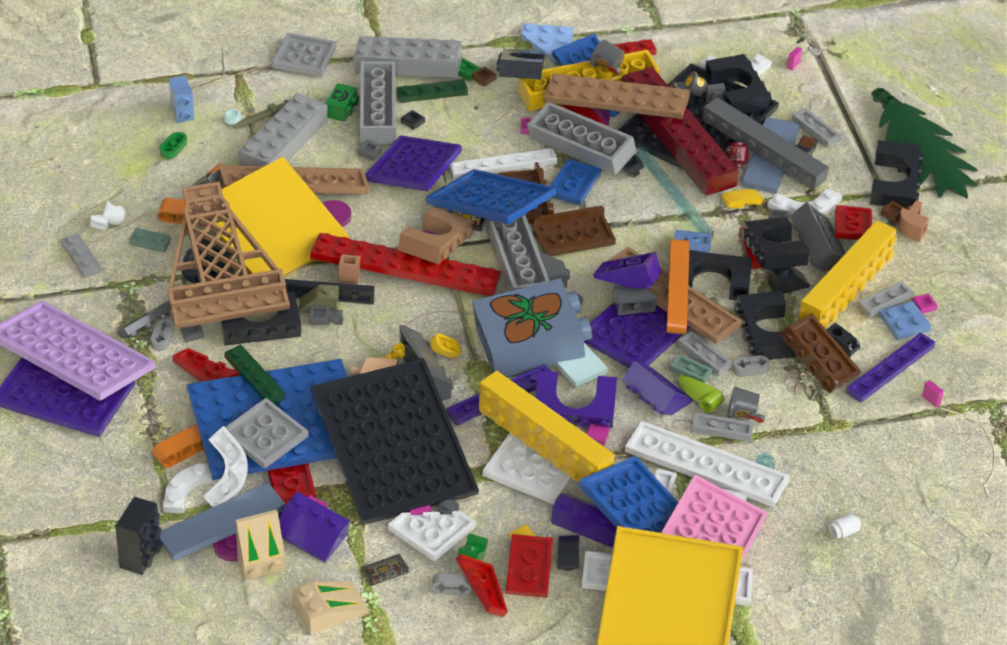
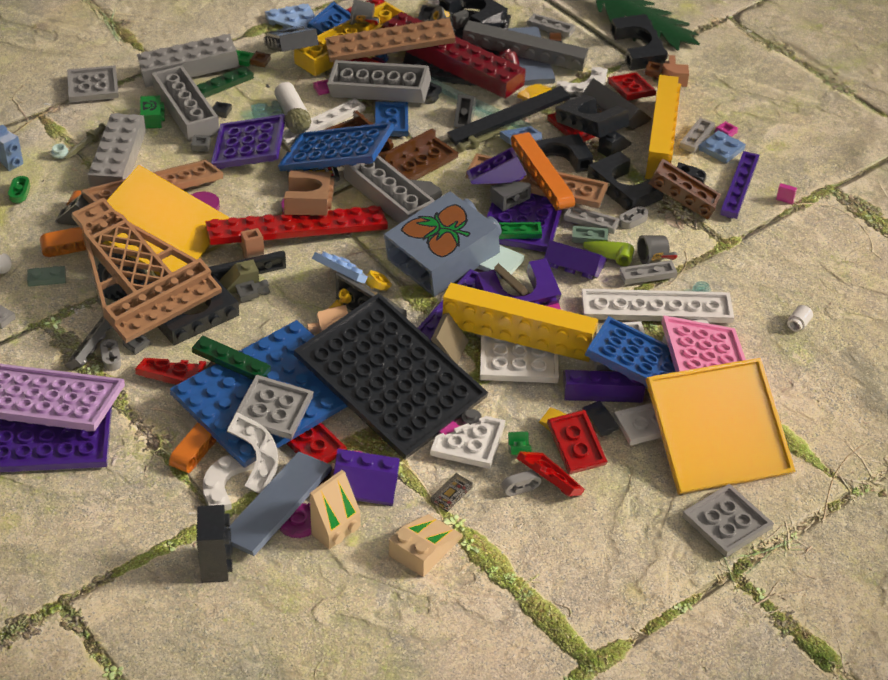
camera: 25 degrees left, 0 degrees up
none -> clear light blue plate [251,100,284,118]
none -> white piece [274,82,307,115]
none -> olive piece [285,108,312,134]
none -> light blue plate [312,251,368,283]
none -> dark tan tile [431,313,469,364]
none -> black tile [447,86,570,146]
none -> dark grey slope [454,94,476,127]
none -> olive sword [456,127,507,152]
none -> dark tan tile [494,263,530,296]
none -> green tile [499,222,542,239]

